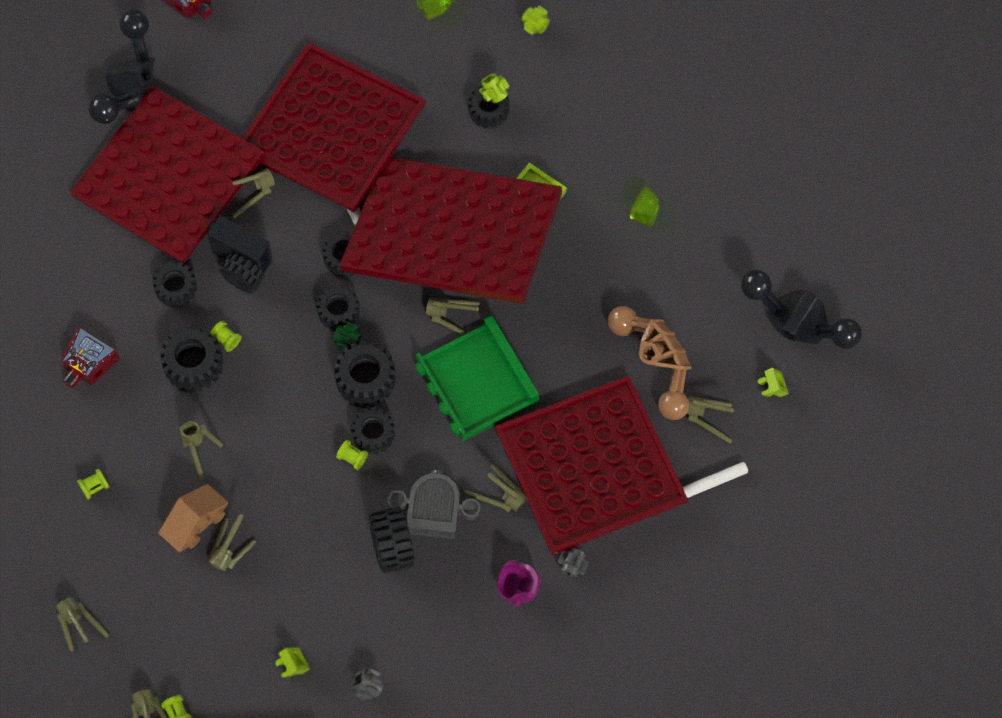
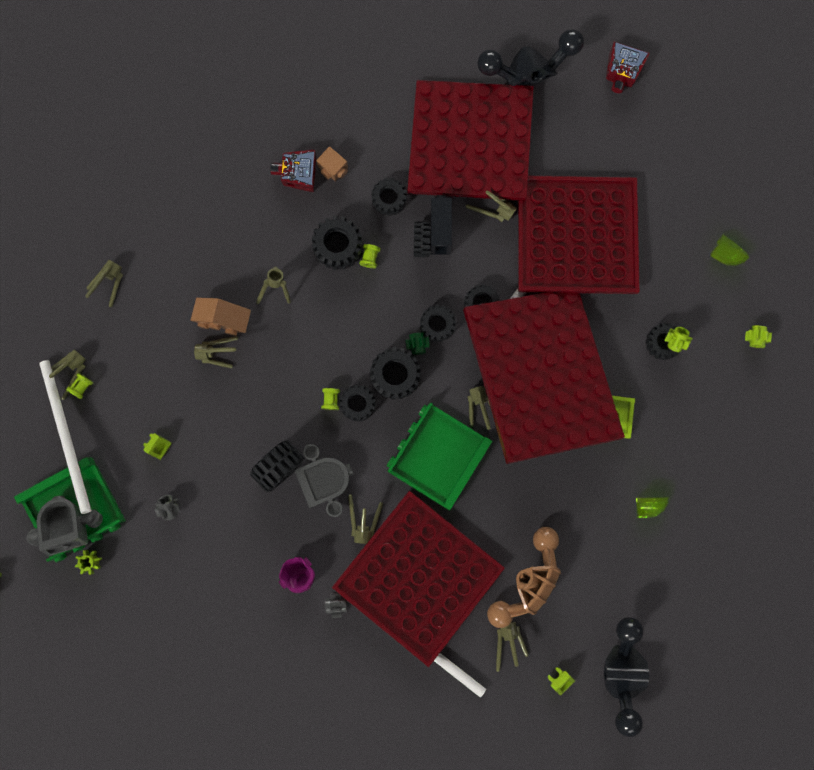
camera: 65 degrees right, 15 degrees up
lime bush [77,469,110,500] -> none
none -> medium nougat brick [316,146,348,182]

